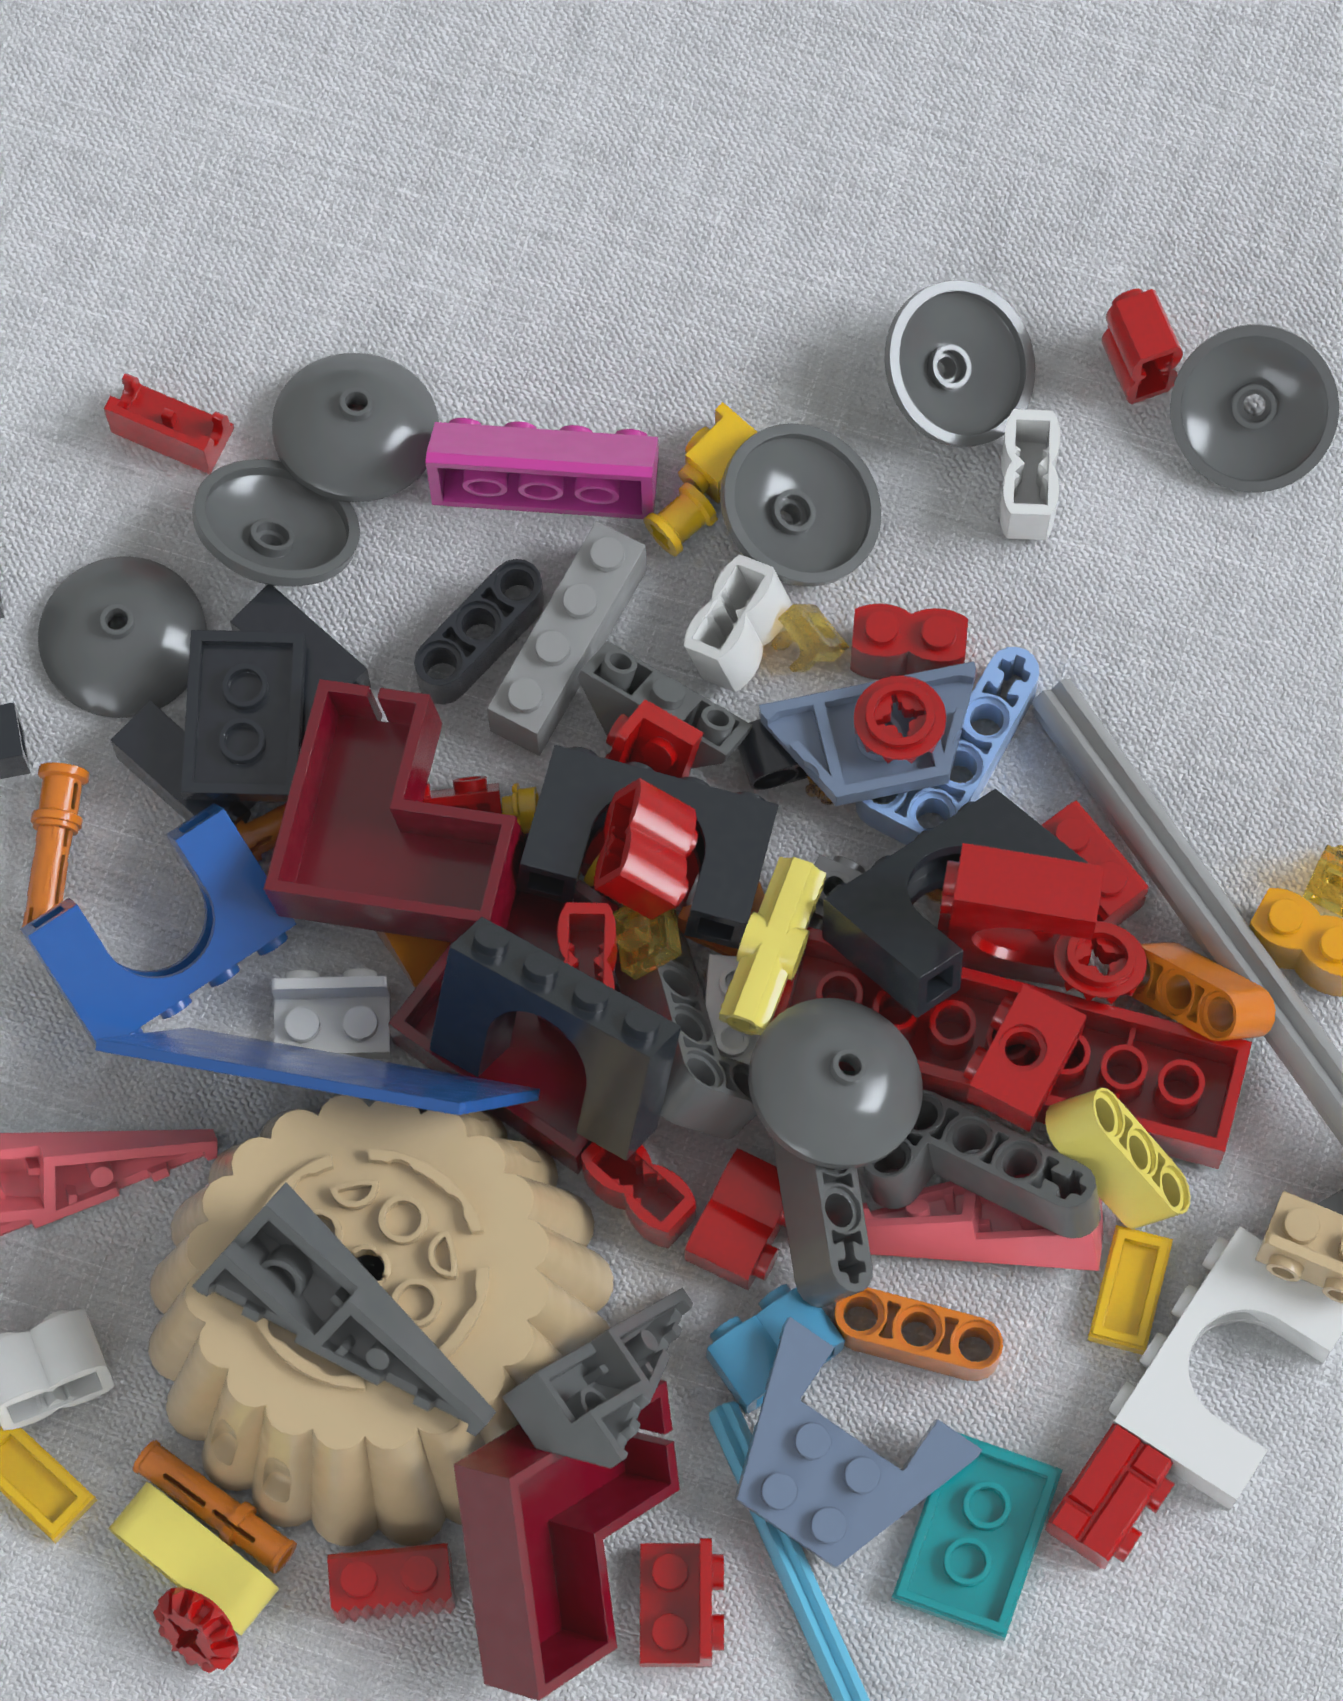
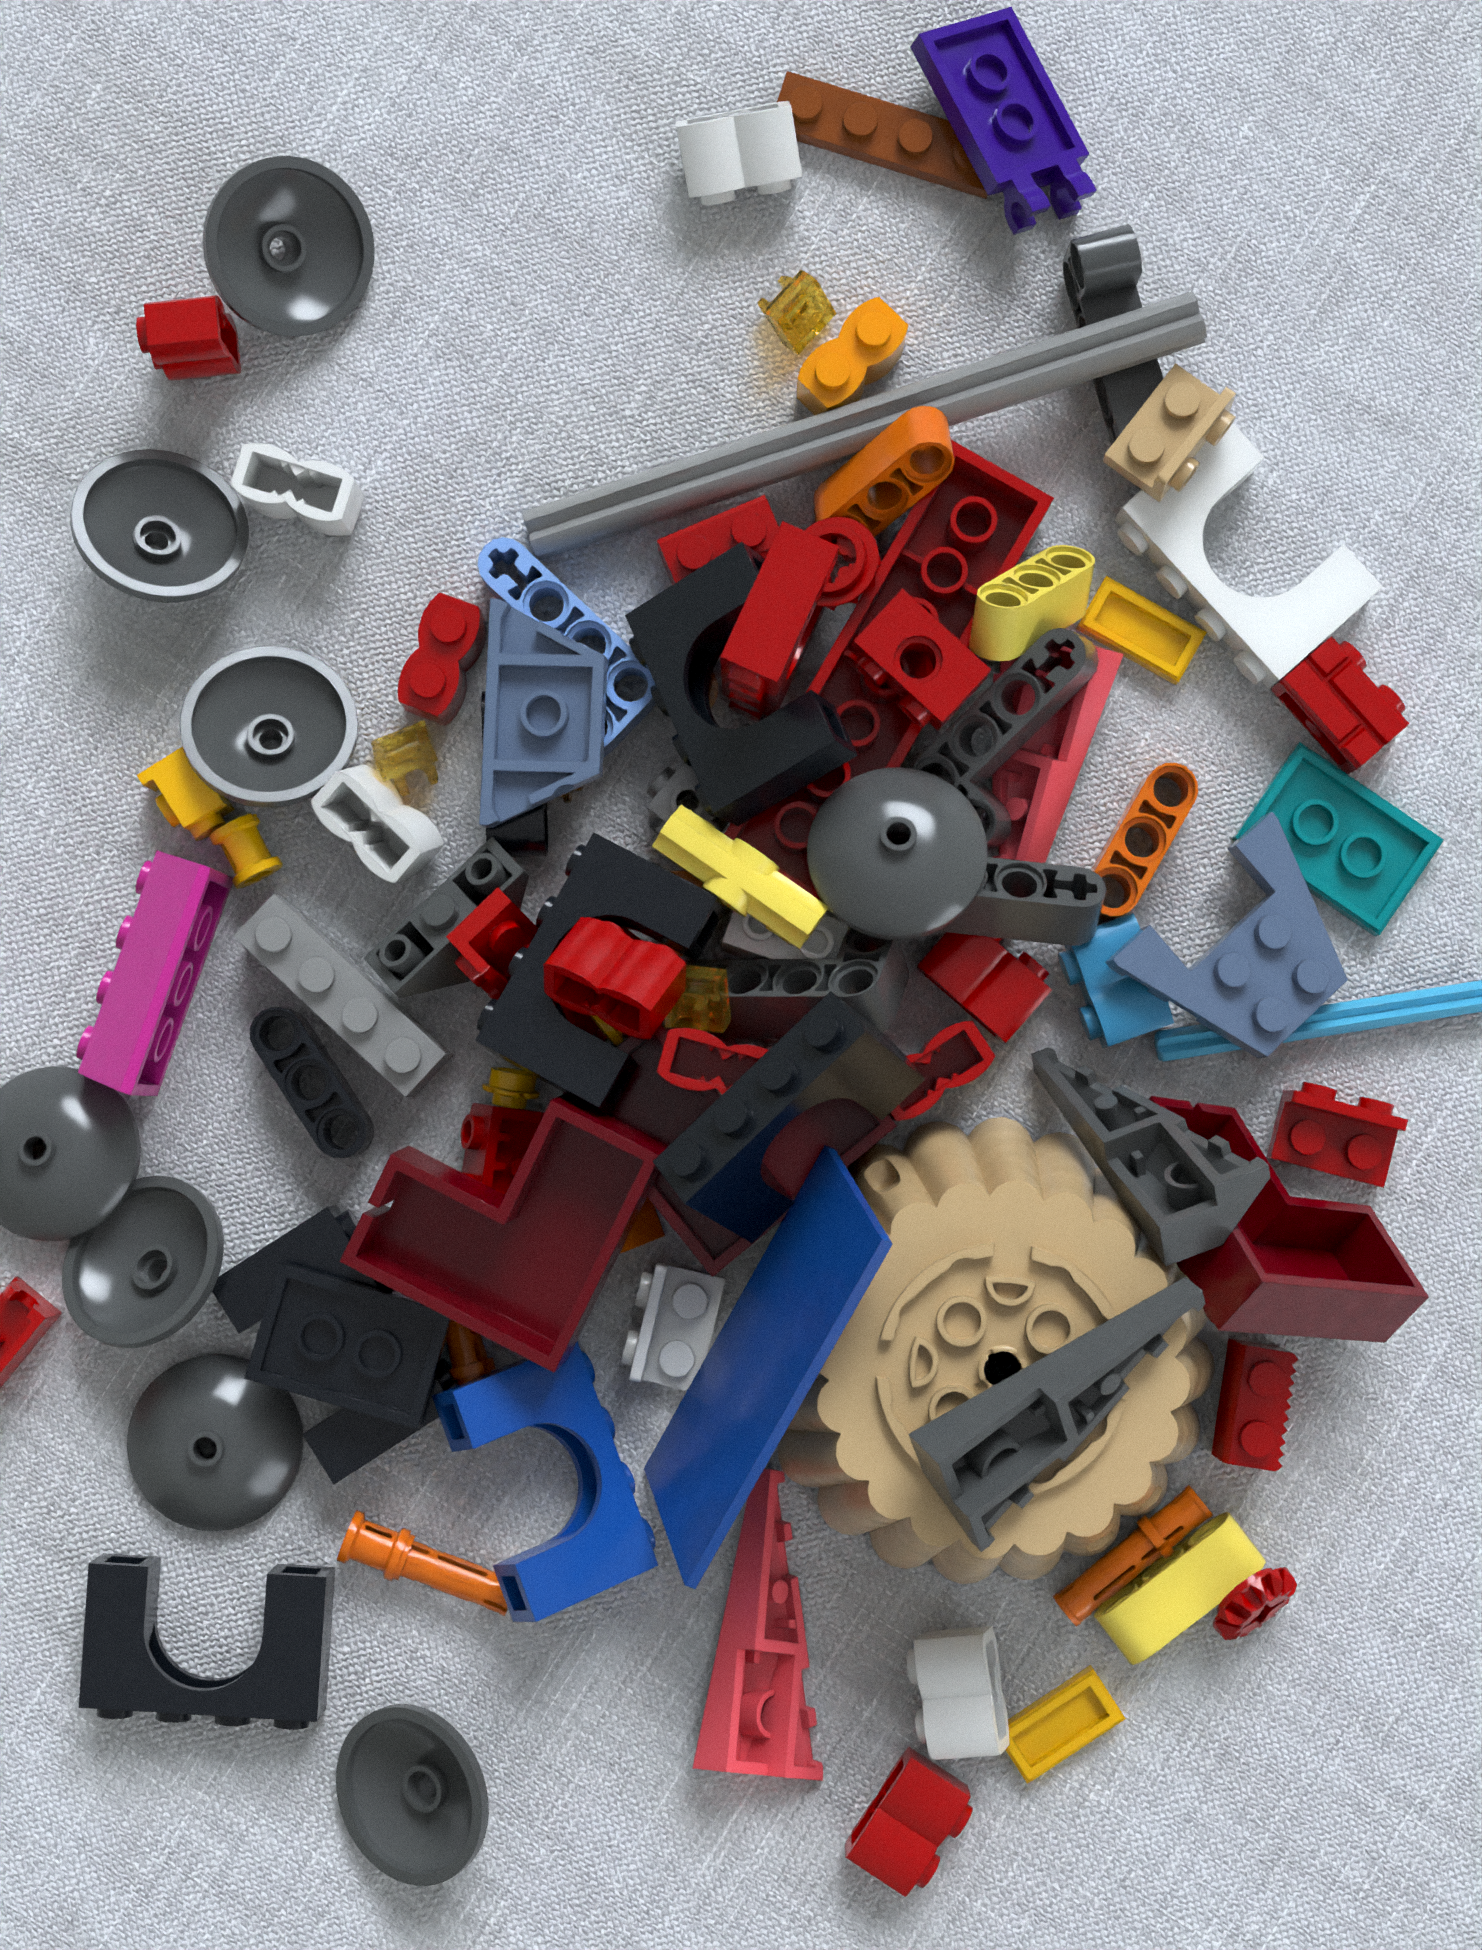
camera: 75 degrees left, 15 degrees up
red gear [854,676,946,764] -> none

